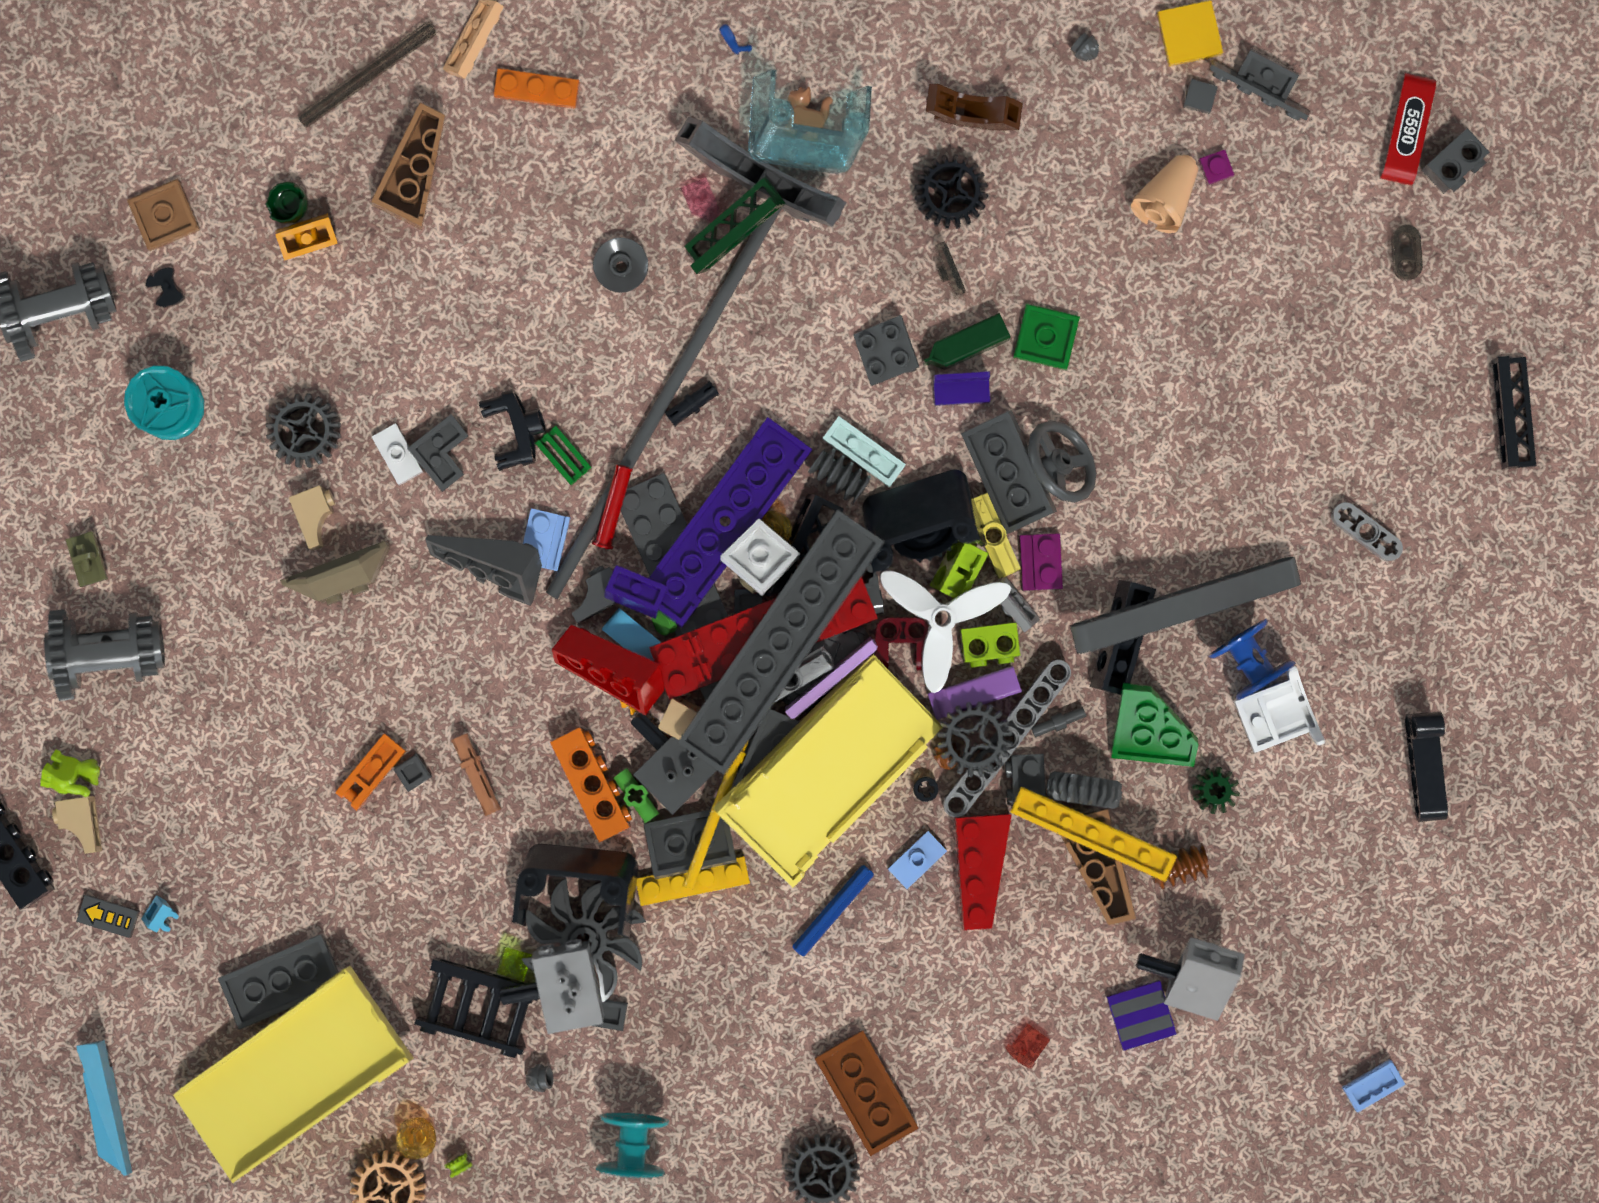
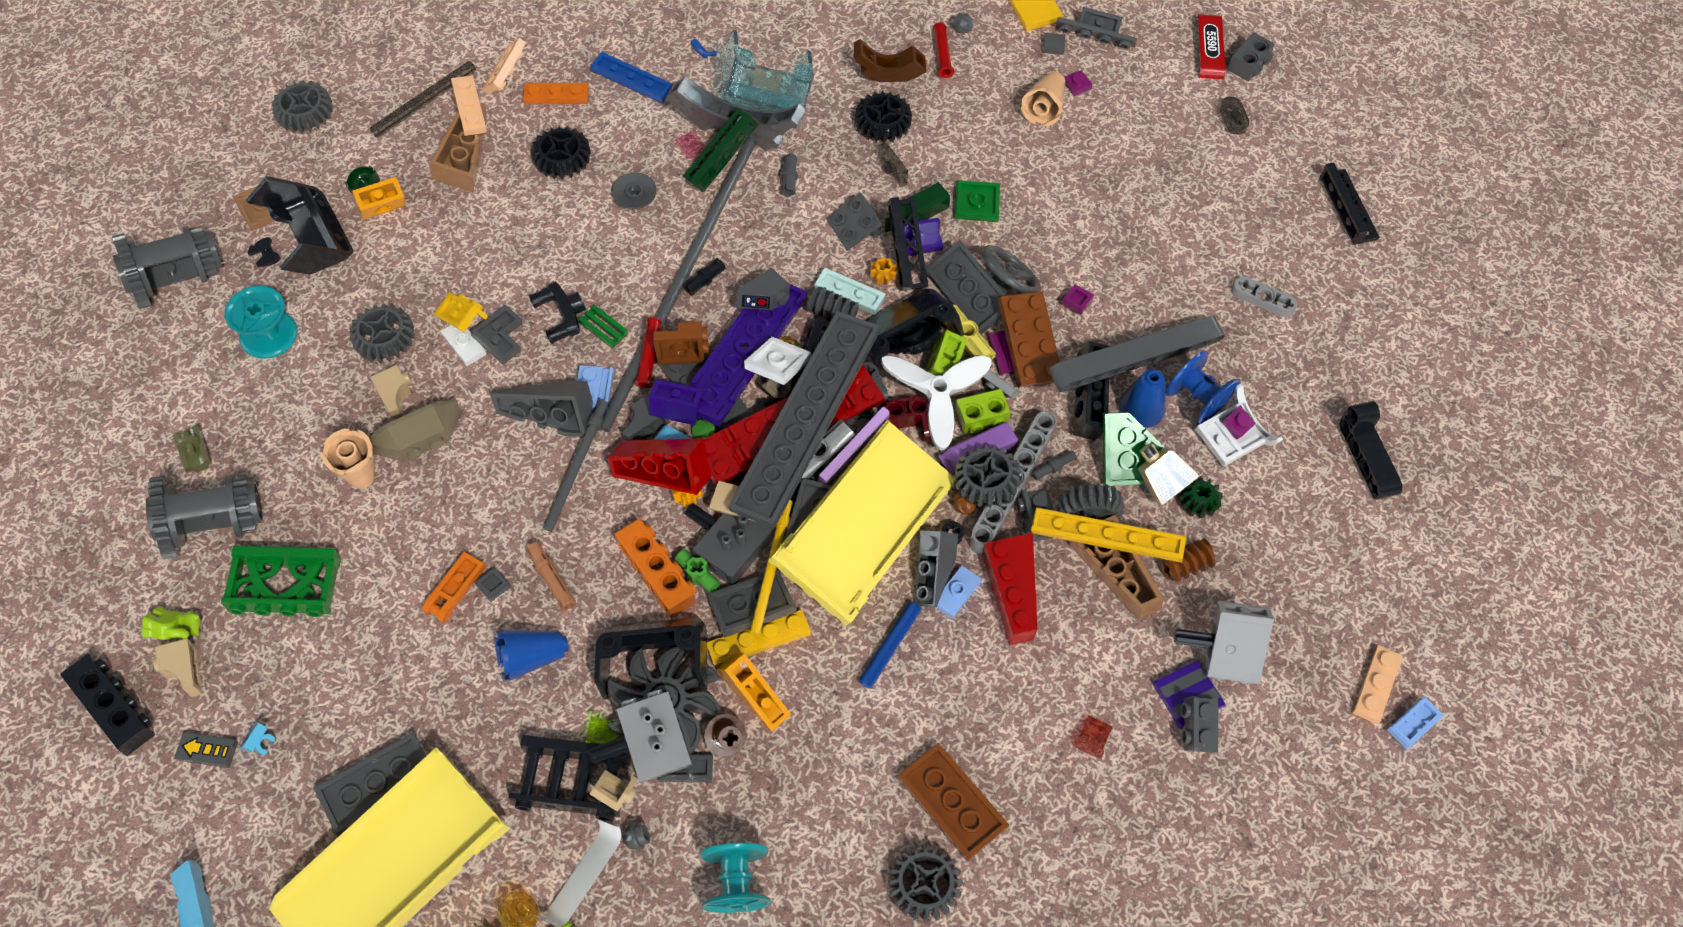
camera: 10 degrees left, 25 degrees down
none -> green fence [221,546,341,617]
none -> black windscreen [246,176,353,275]
none -> dark grey gear [272,80,333,134]
none -> light nougat cone [321,429,375,489]
none -> yellow bracket [434,292,488,333]
none -> light nougat plate [451,75,487,136]
none -> blue cone [494,630,569,682]
none -> black gear [531,125,591,180]
none -> white sticker [532,819,621,927]
none -> dark grey bar [543,400,609,532]
none -> blue plate [590,52,673,103]
none -> tan bracket [590,770,638,812]
none -> dark orange plate [654,321,709,365]
none -> reddish brown gear [703,713,746,757]
none -> light orange slope [716,653,791,732]
none -> dark grey slope [736,268,790,310]
none -> dark grey pin [781,153,798,197]
none -> light orange gear [870,257,897,286]
none -> black fence [887,197,929,291]
none -> dark grey slope [914,530,958,607]
none -> red pin [933,22,954,78]
none -> dark orange plate [997,291,1060,388]
none -> magenta plate [1062,284,1094,315]
none -> blue cone [1119,369,1166,428]
none -> torso [1138,443,1199,505]
none -> dark grey bracket [1181,696,1218,753]
none -> magenta plate [1221,405,1256,440]
none -> light nougat plate [1353,645,1403,724]

